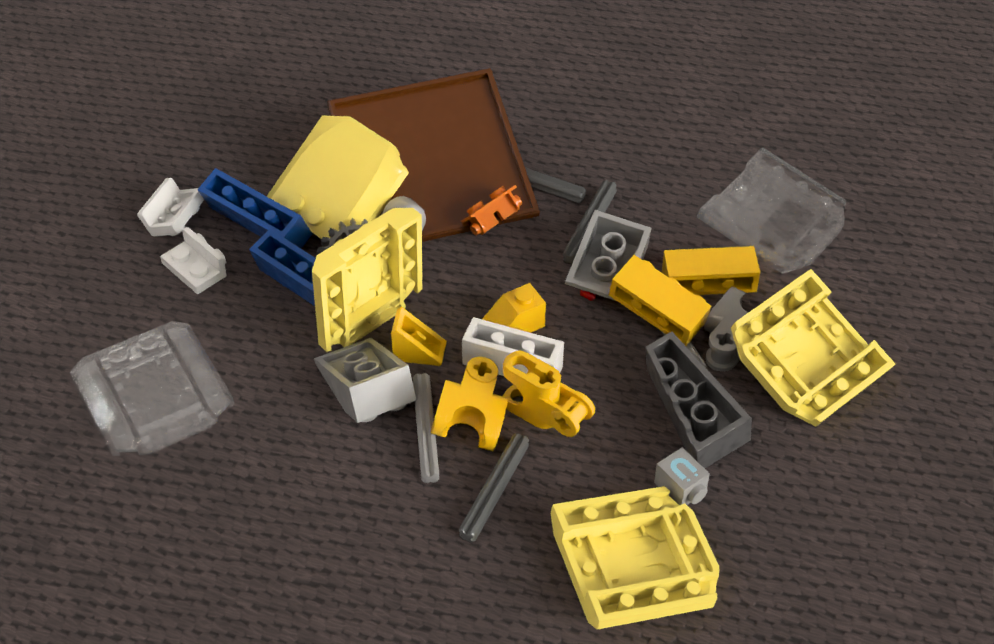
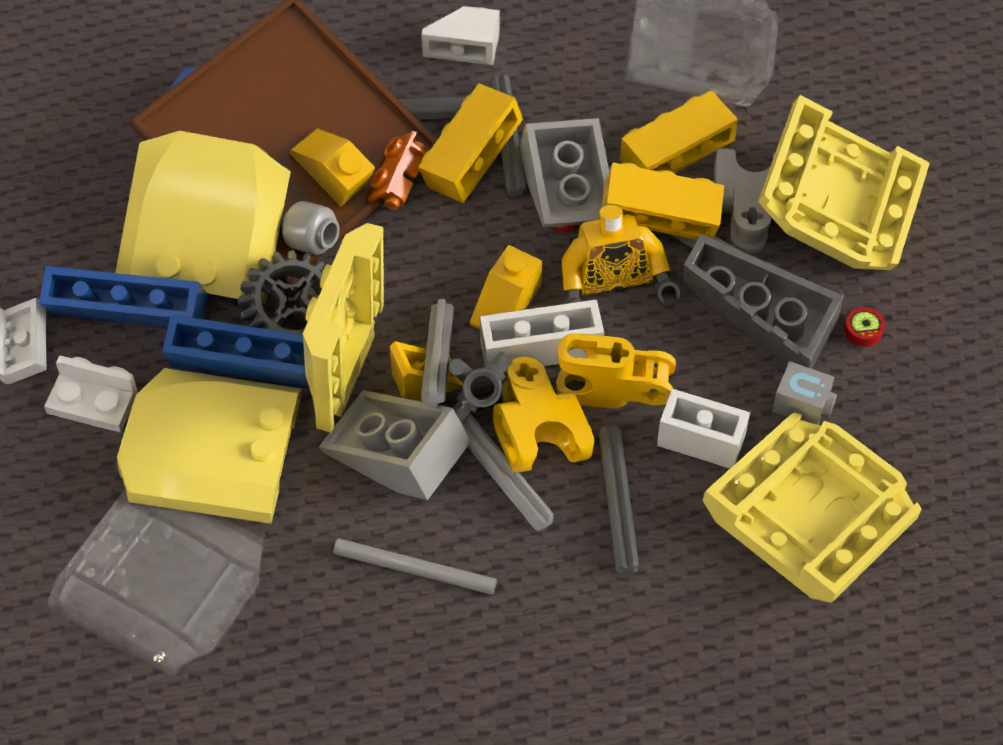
camera: 30 degrees left, 10 degrees up
none -> light yellow wedge [117,368,301,524]
none -> yellow slope [290,128,375,207]
none -> light grey bar [333,538,497,595]
none -> yellow brick [418,83,523,203]
none -> light grey axle [421,299,454,408]
none -> white slope [422,6,499,65]
none -> dark grey pin [448,352,513,423]
none -> yellow torso [561,205,680,304]
none -> white brick [657,389,750,469]
none -> tile [844,307,885,347]

